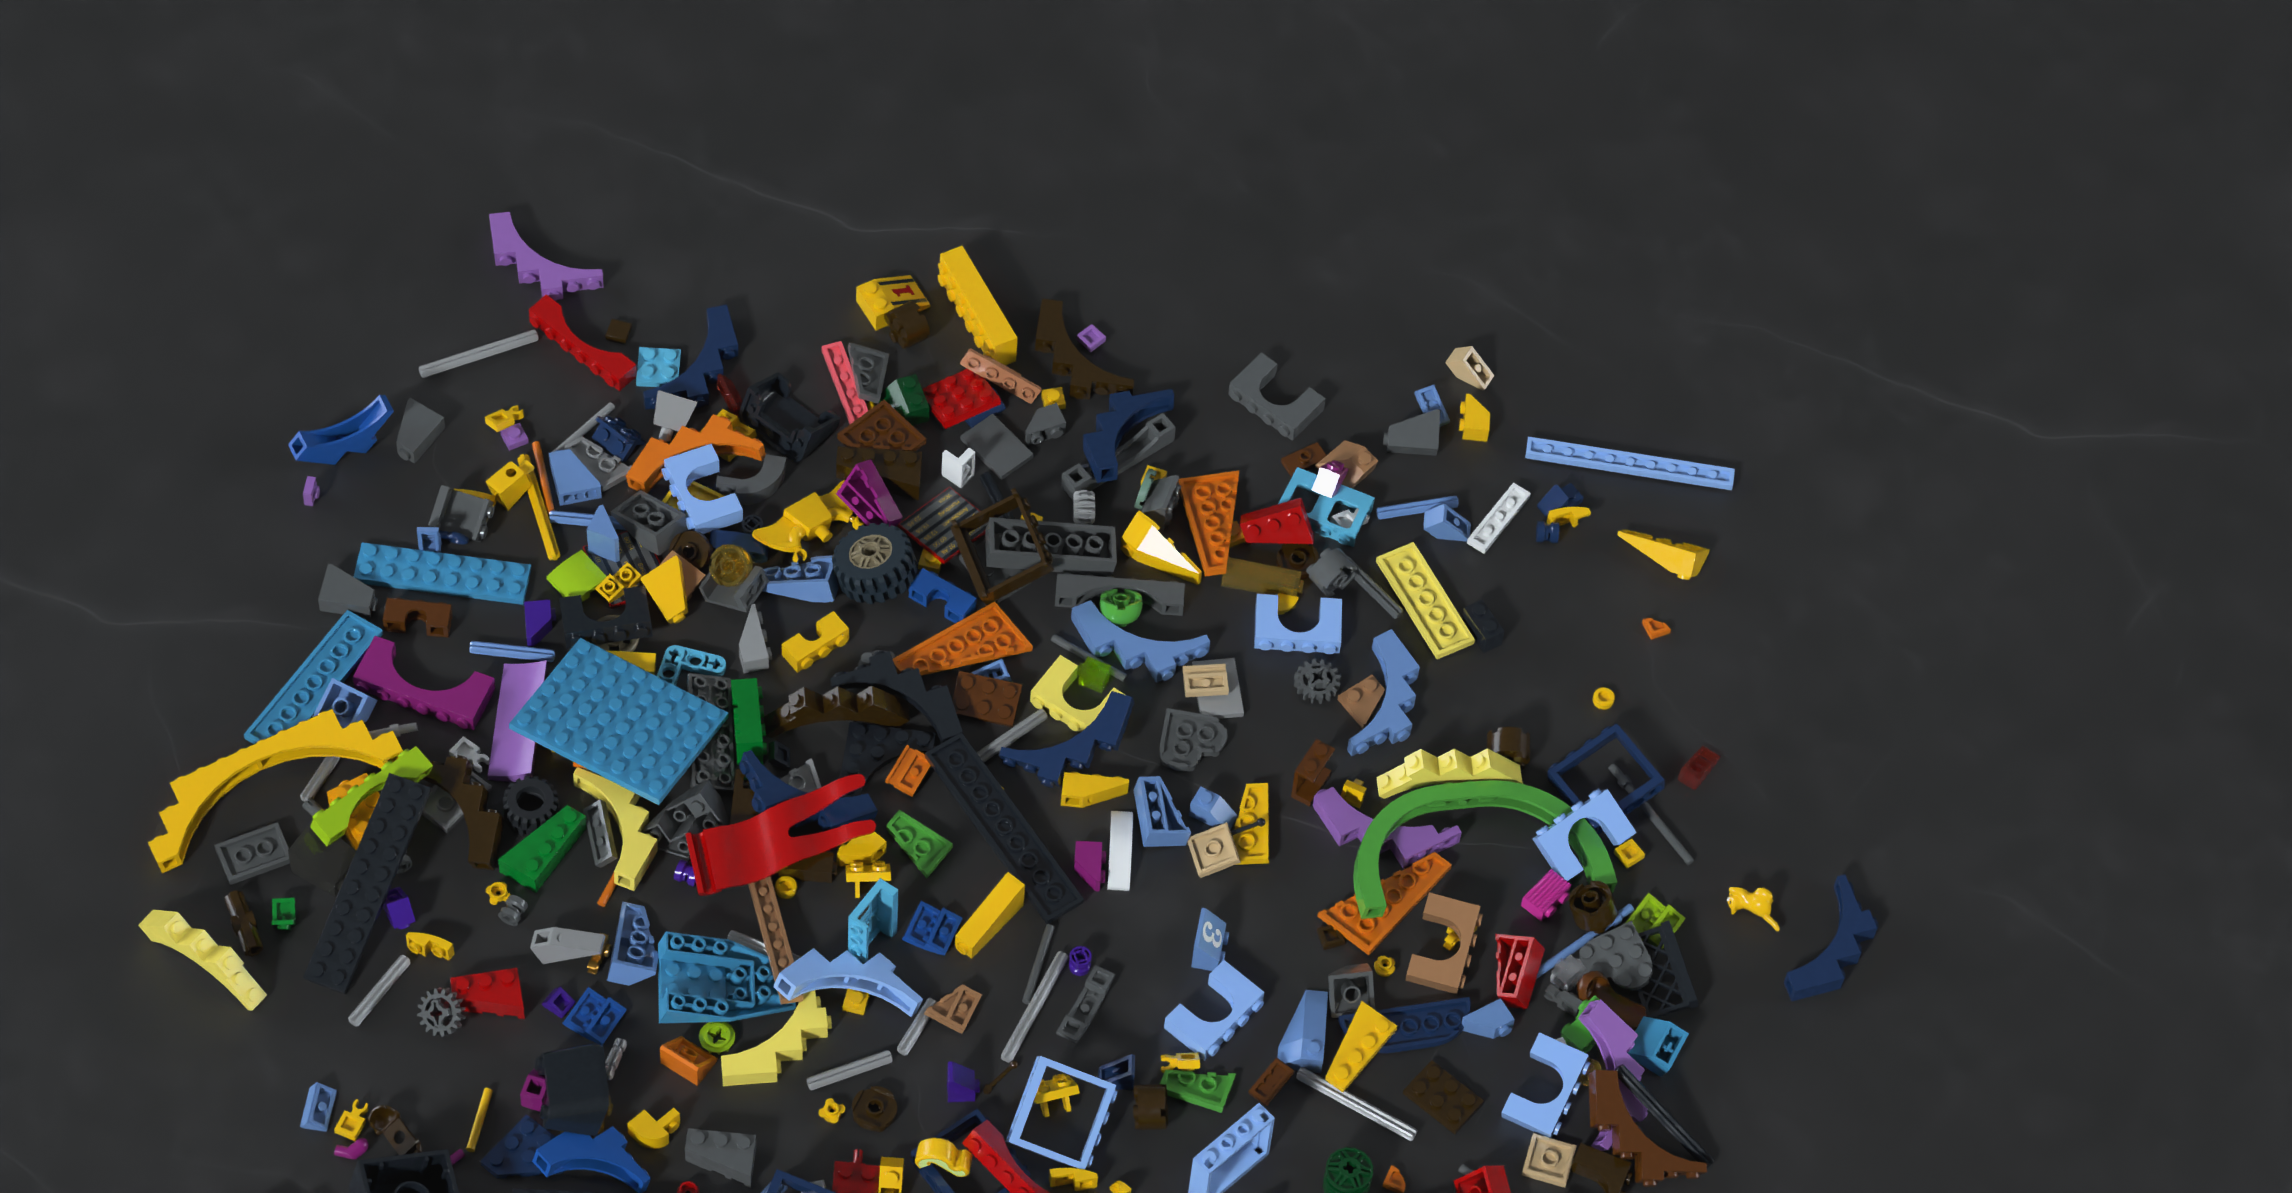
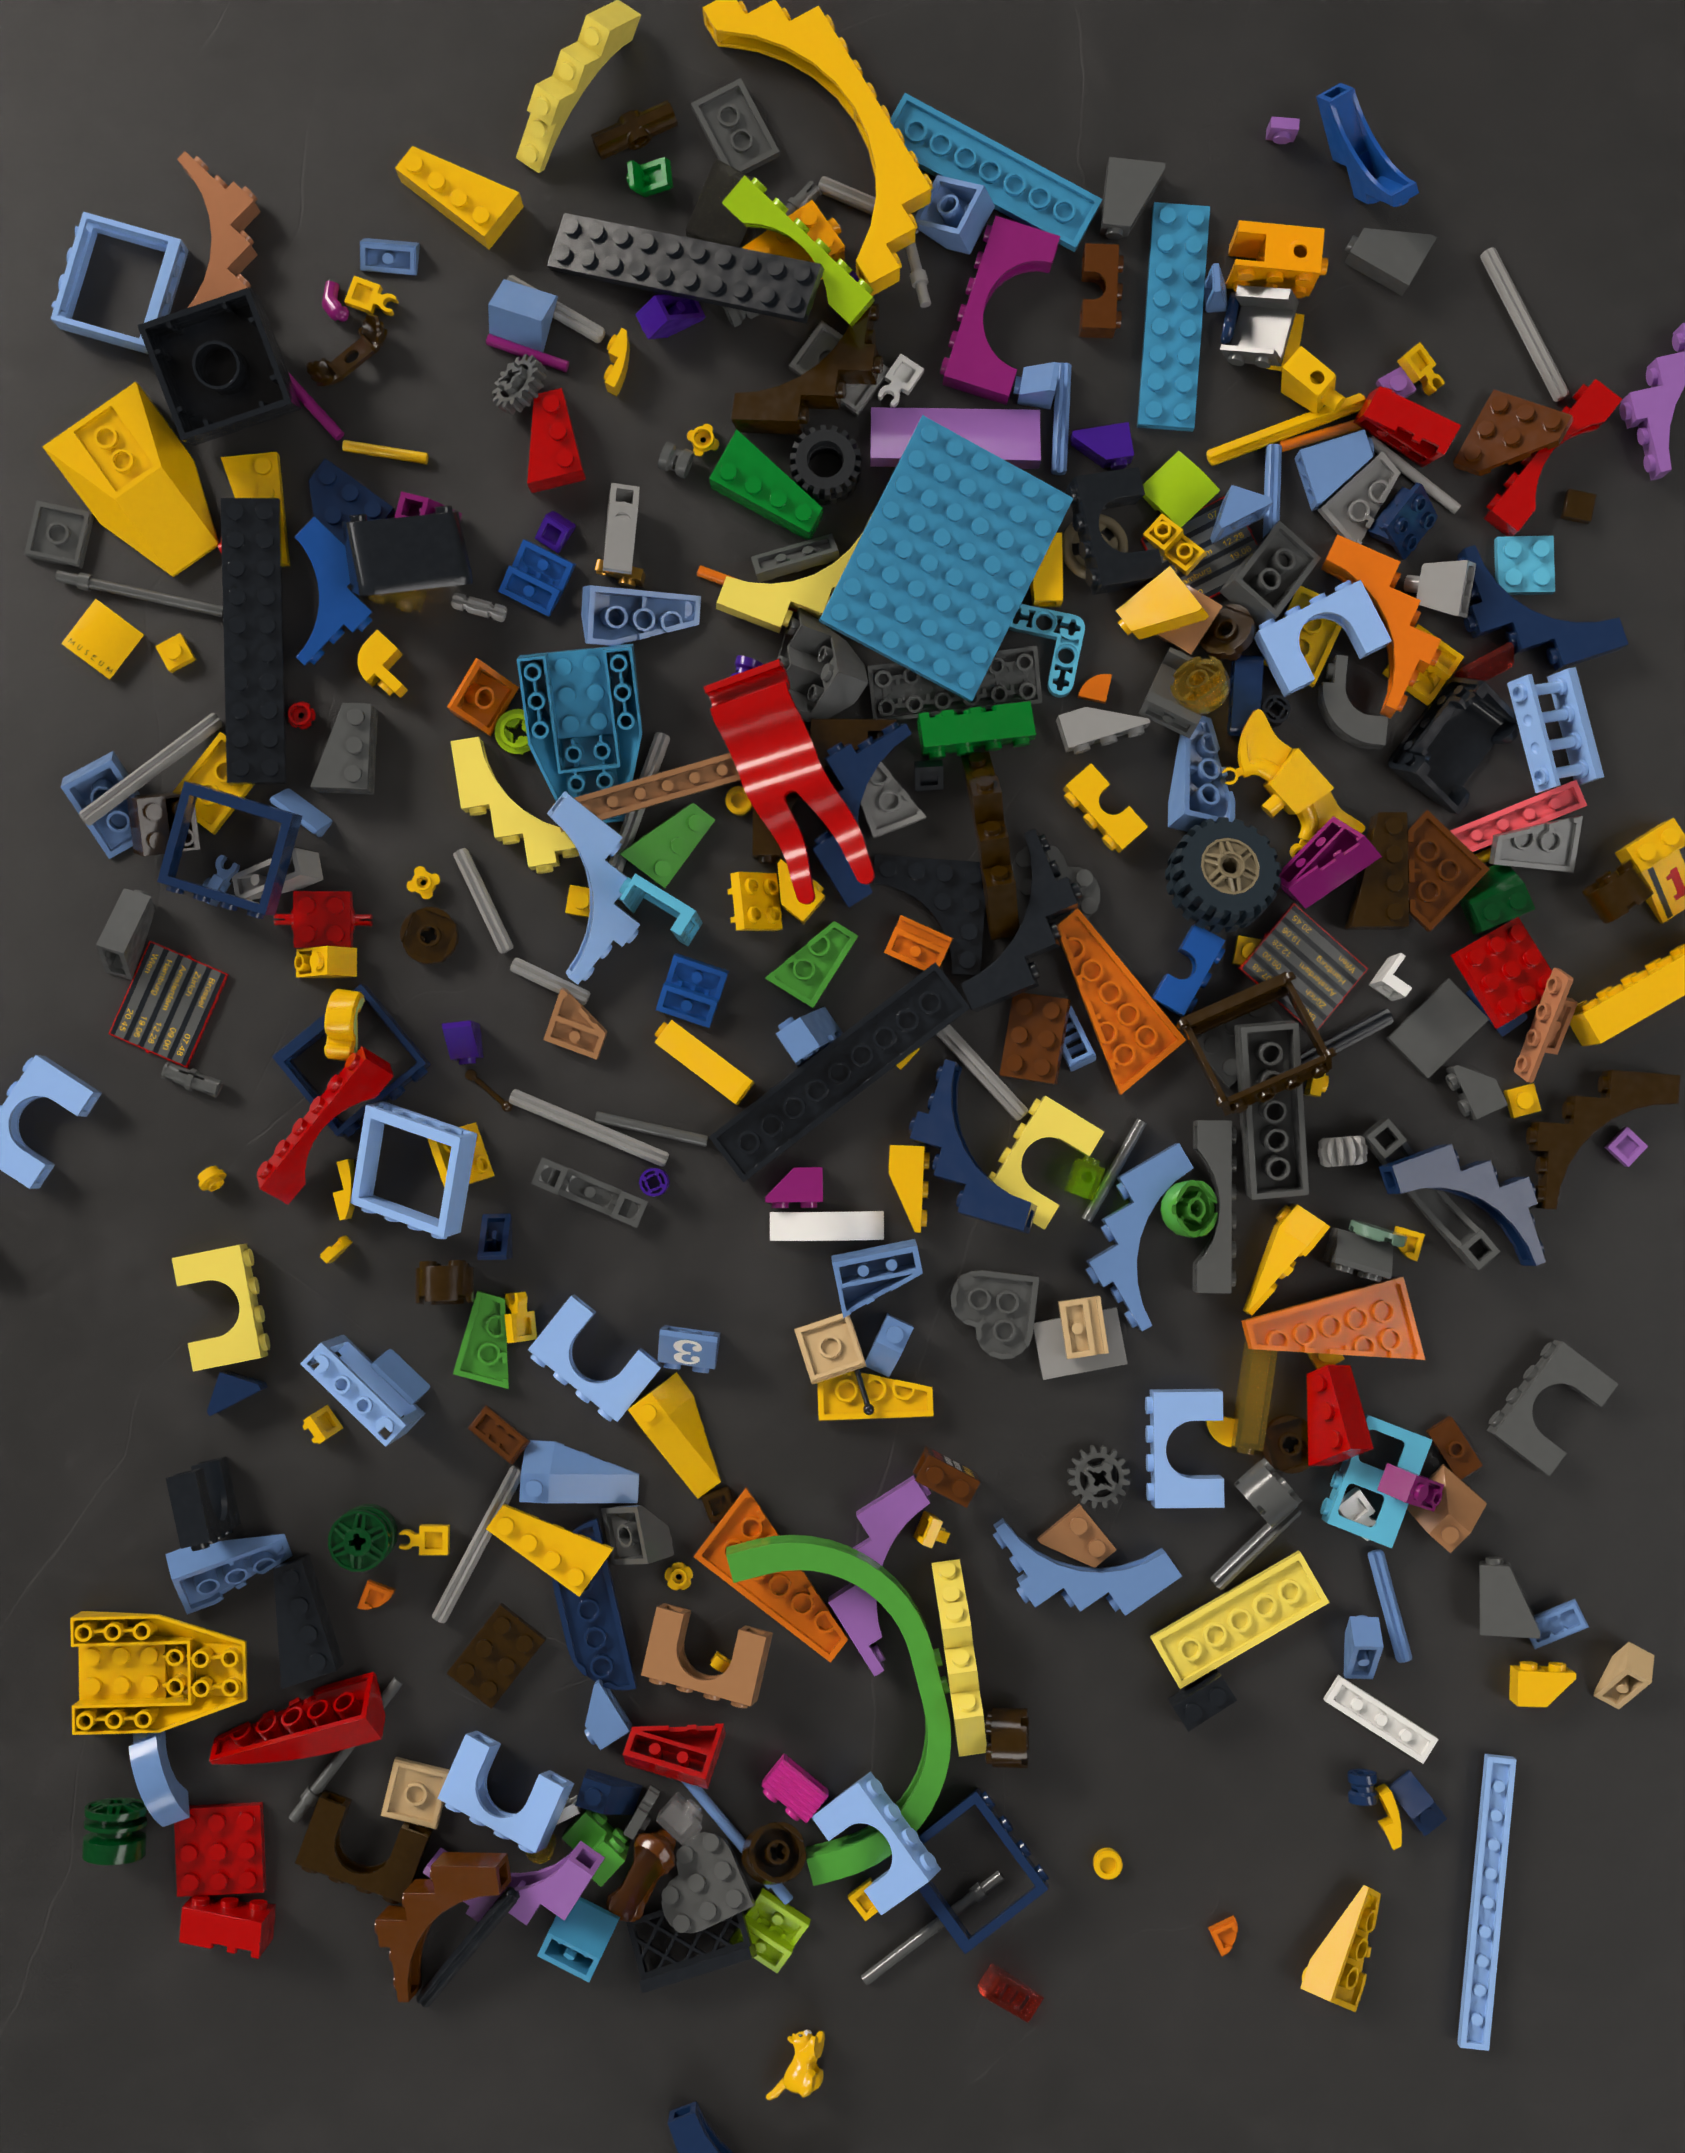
camera: 90 degrees right, 30 degrees up
none -> yellow wedge [395,146,524,250]
none -> yellow plate [399,1524,450,1555]
none -> magenta bar [486,334,569,372]
none -> medium blue slope [488,279,558,352]
none -> dark blue slope [575,1769,642,1815]
none -> bright green wing [618,802,715,888]
none -> yellow wedge [628,1372,721,1499]
none -> medium blue wedge [776,1007,843,1066]
none -> medium blue slope [1013,362,1060,409]
none -> orange tile [1077,674,1112,704]
none -> light orange torso [1226,220,1328,298]
none -> red wedge [1353,386,1461,467]
none -> reddish brown plate [1453,390,1573,476]
none -> light blue fence [1507,667,1604,793]

